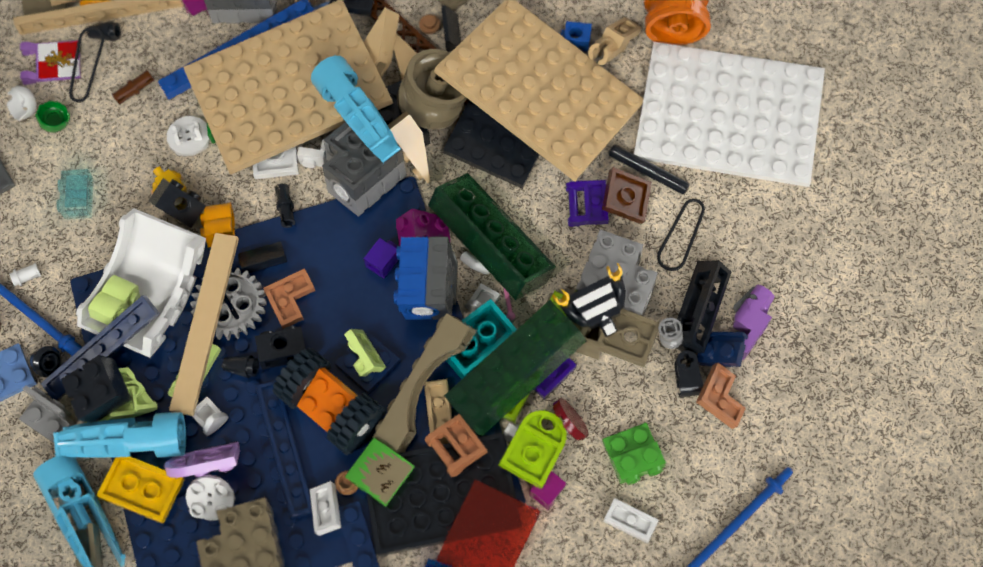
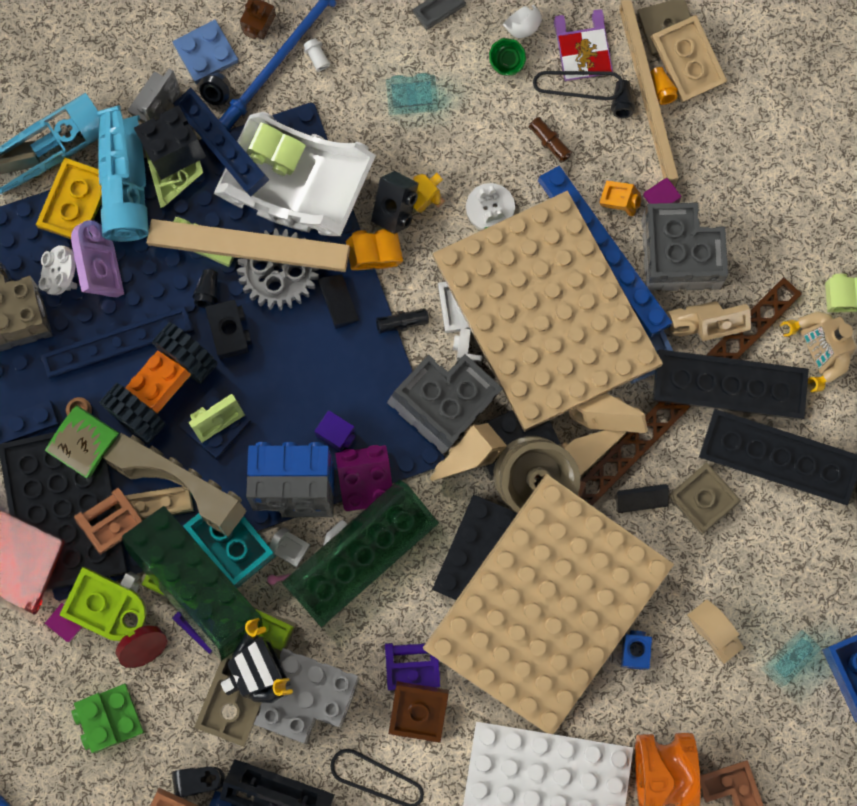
camera: 85 degrees right, 10 degrees up
white tile [192,397,229,436] -> none
nougat plate [263,268,315,329] -> none
white plate [310,481,341,536] -> none
medium azure piece [311,56,401,163] -> none
medium nougat plate [419,14,440,34] -> none
tan plate [588,17,642,65] -> none
white plate [604,498,659,544] -> none
black axle [609,145,689,194] -> none
light grey wheel [659,318,683,349] -> none
none -> light orange bracket [599,180,642,216]

